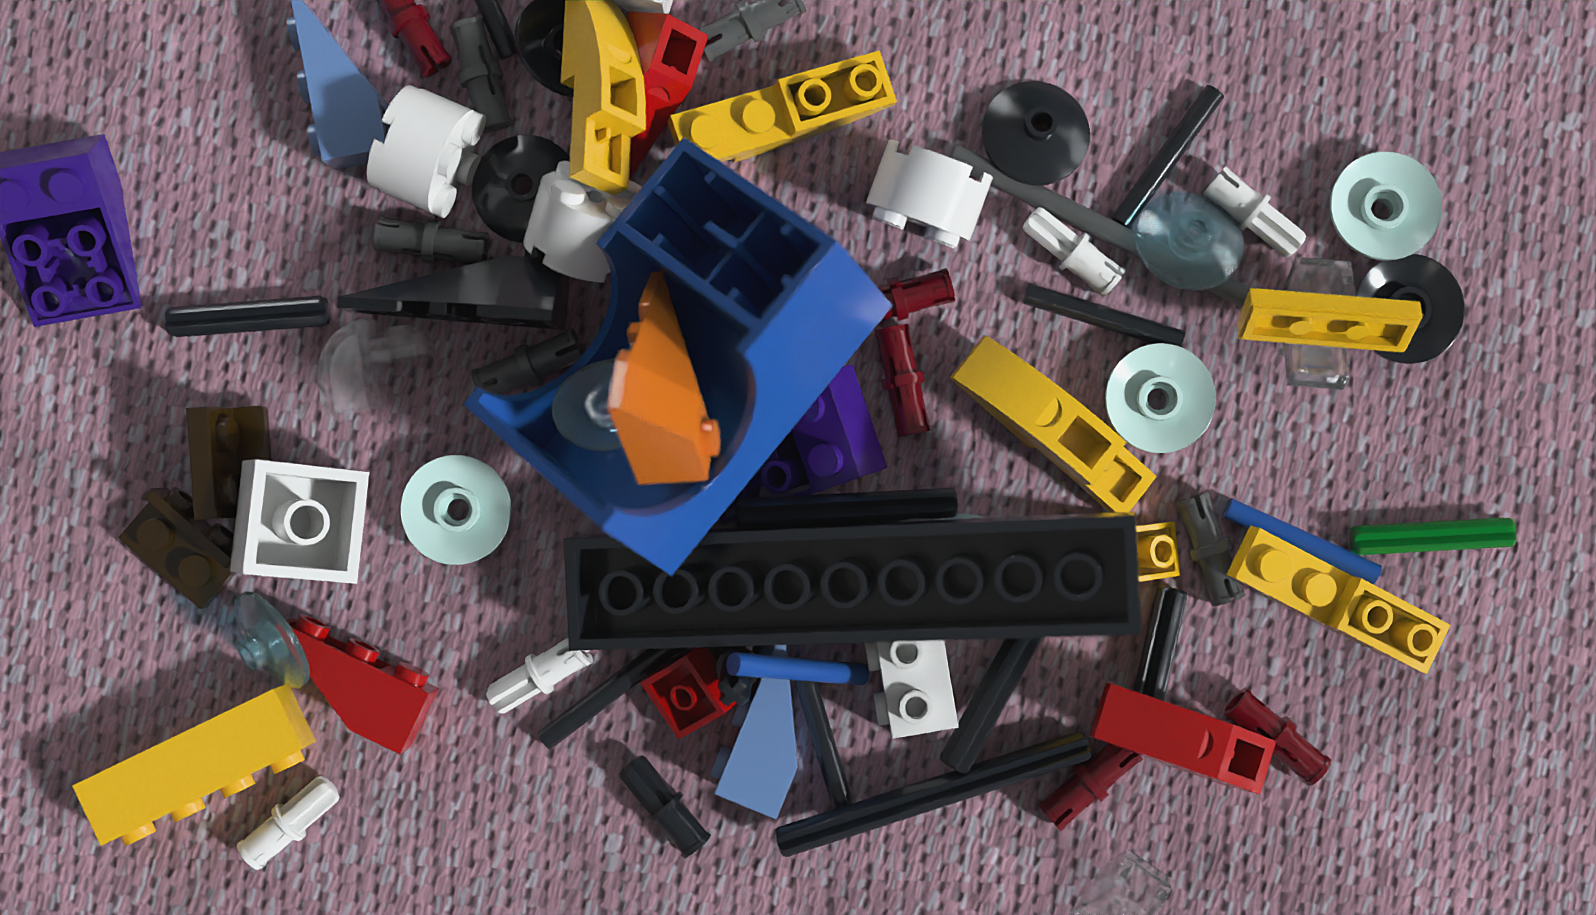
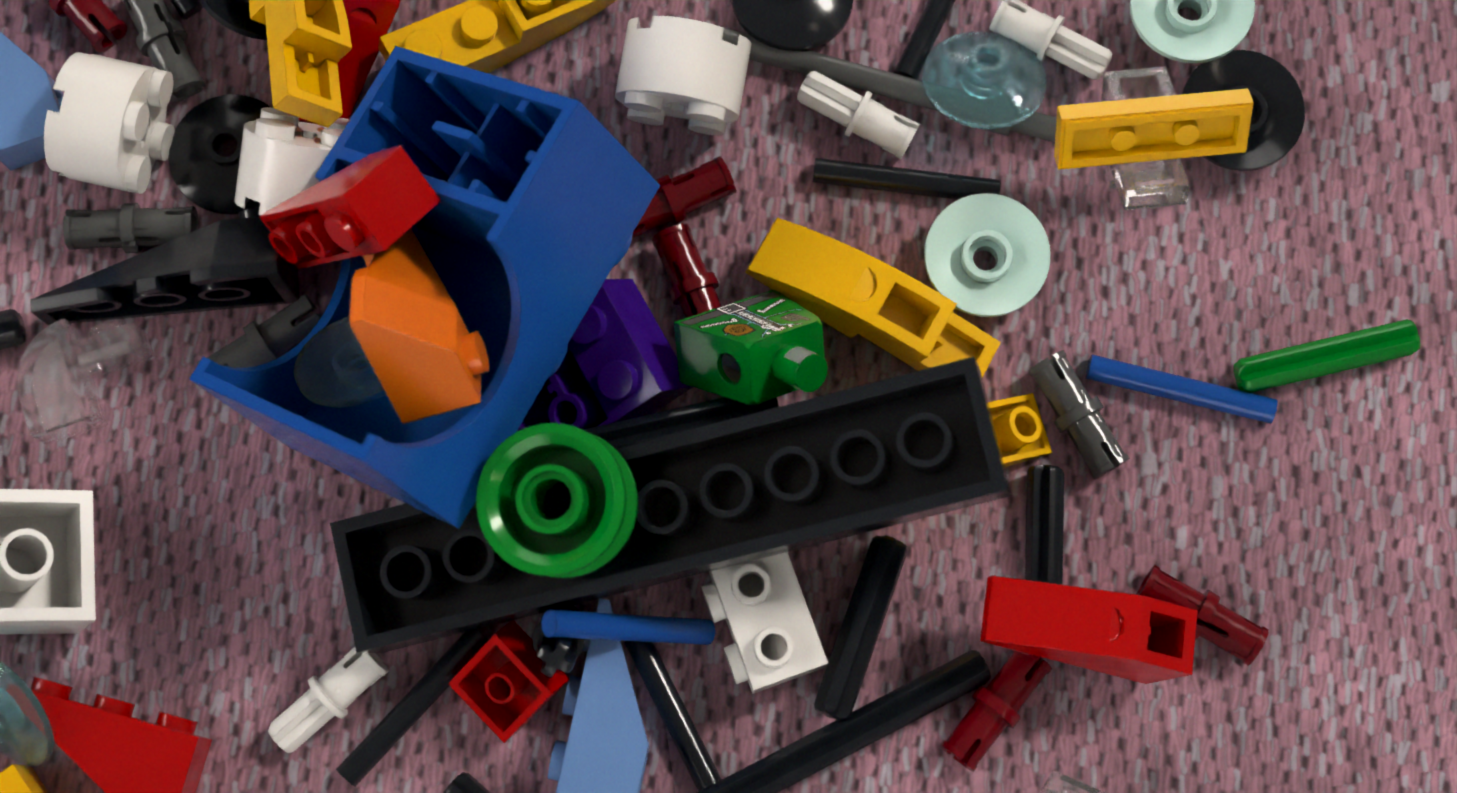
camera: 20 degrees left, 10 degrees down
light aqua dish [401,455,512,565] -> none
yellow slope [1226,525,1451,674] -> none
none -> red slope [259,145,441,269]
none -> green wheel [476,423,638,578]
none -> green torso [674,290,828,404]

